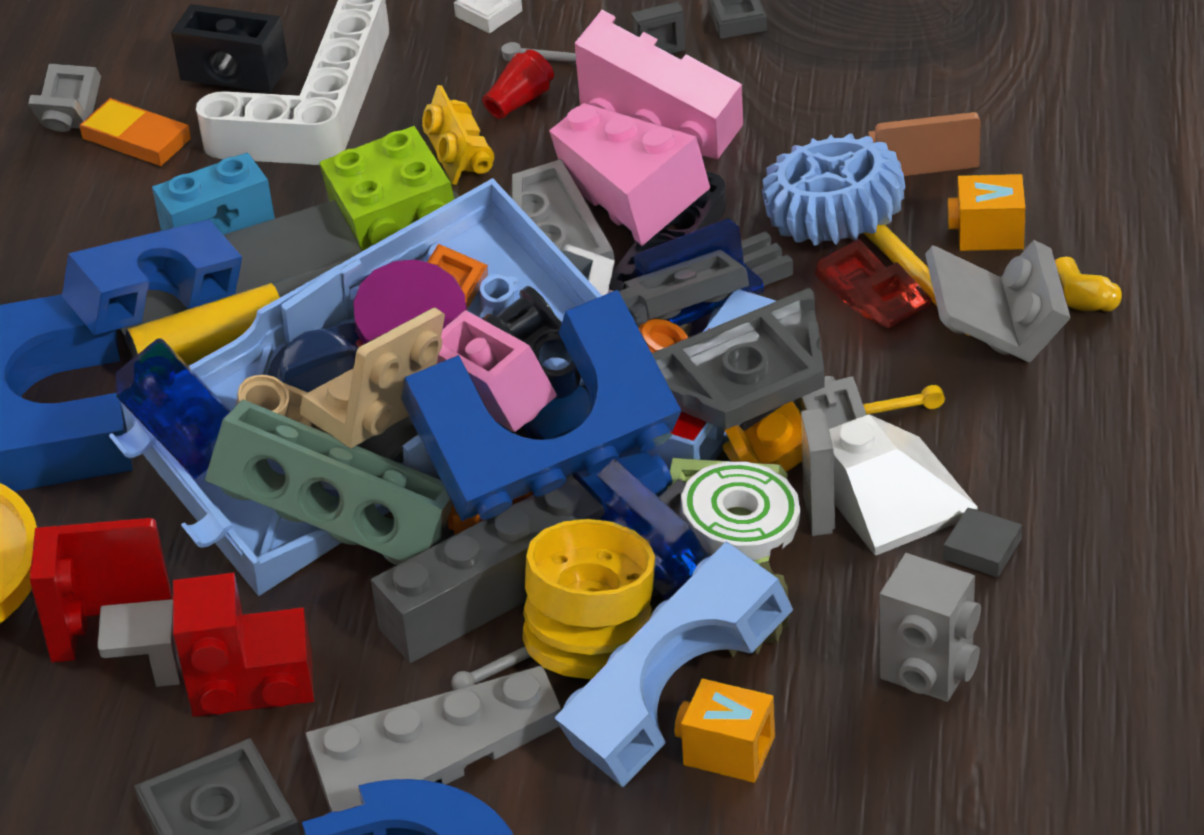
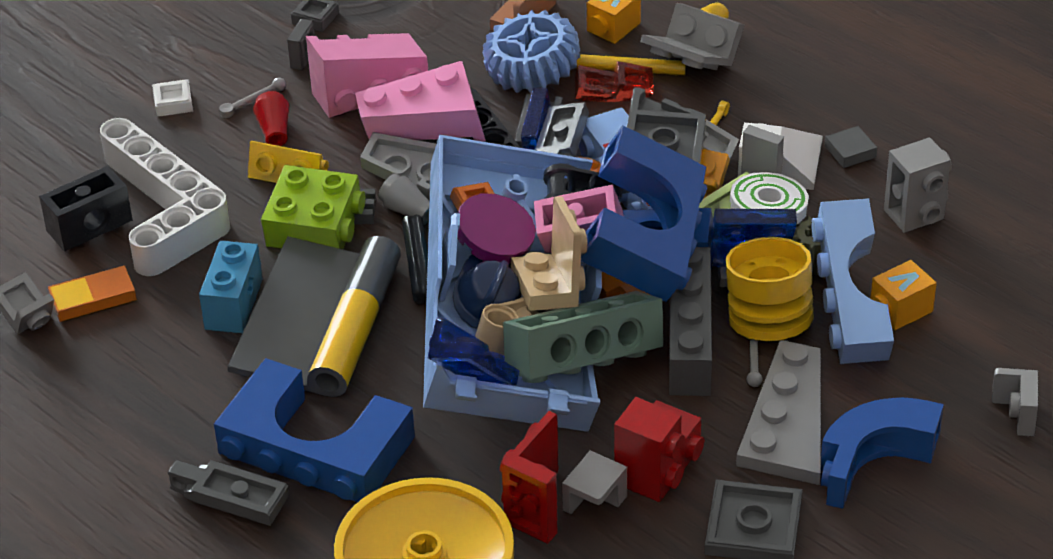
camera: 55 degrees left, 0 degrees up
blue arch [62,219,242,335] -> none

